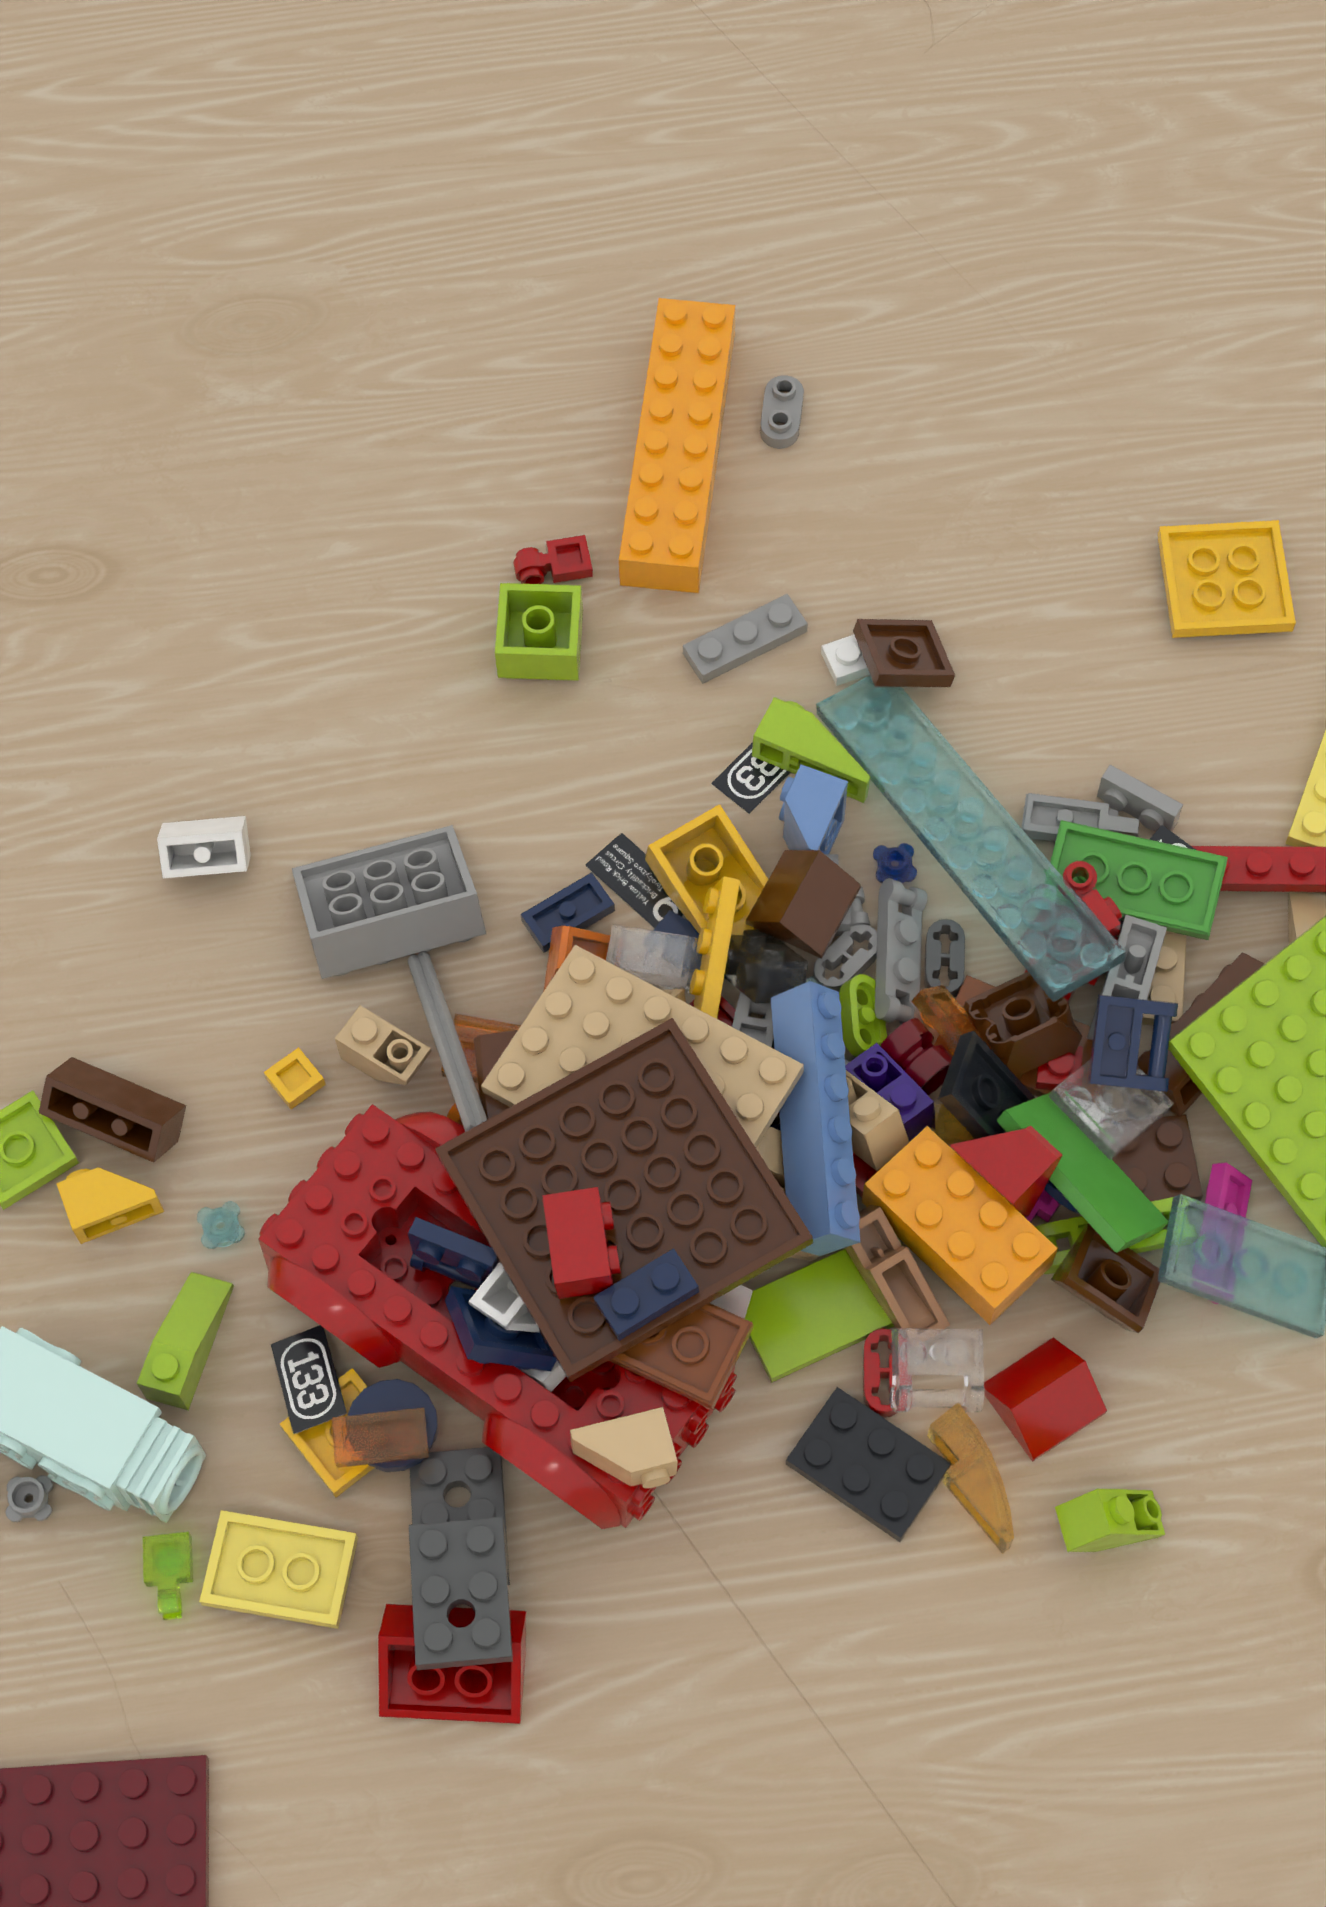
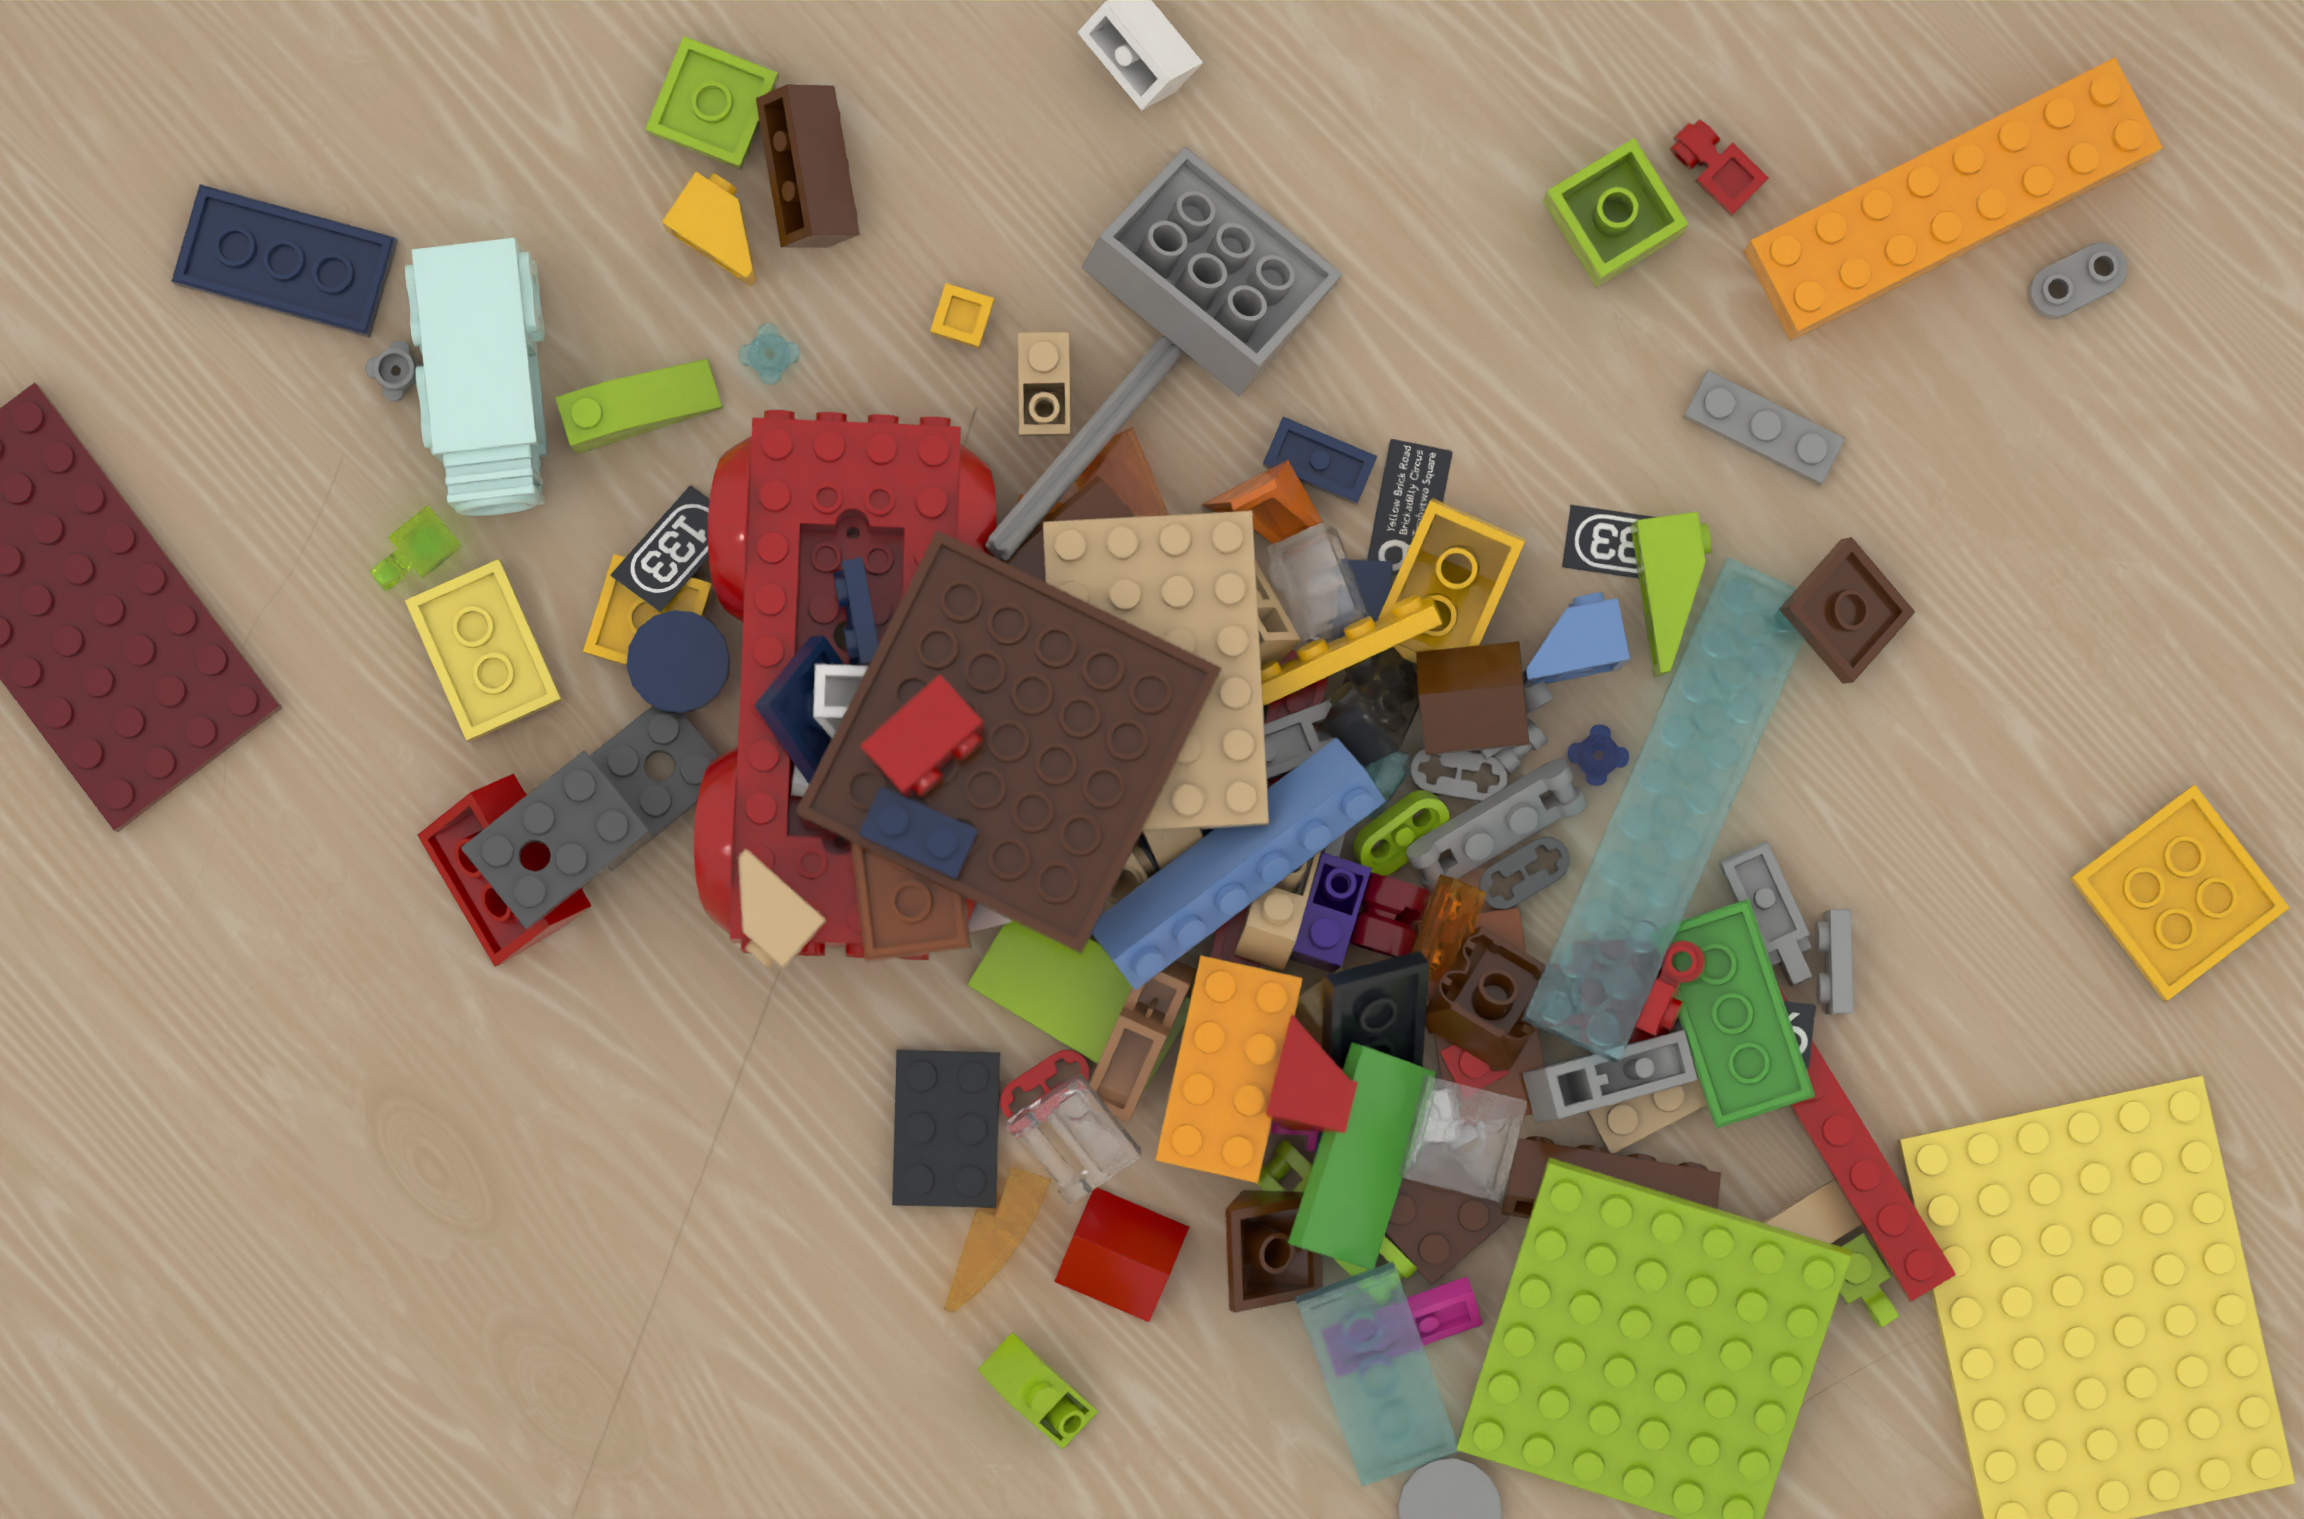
camera: 55 degrees right, 20 degrees up
clear orange plate [332,1407,429,1468] -> none
white plate [821,635,870,686] -> none
dark blue plate [1088,994,1178,1092] -> none

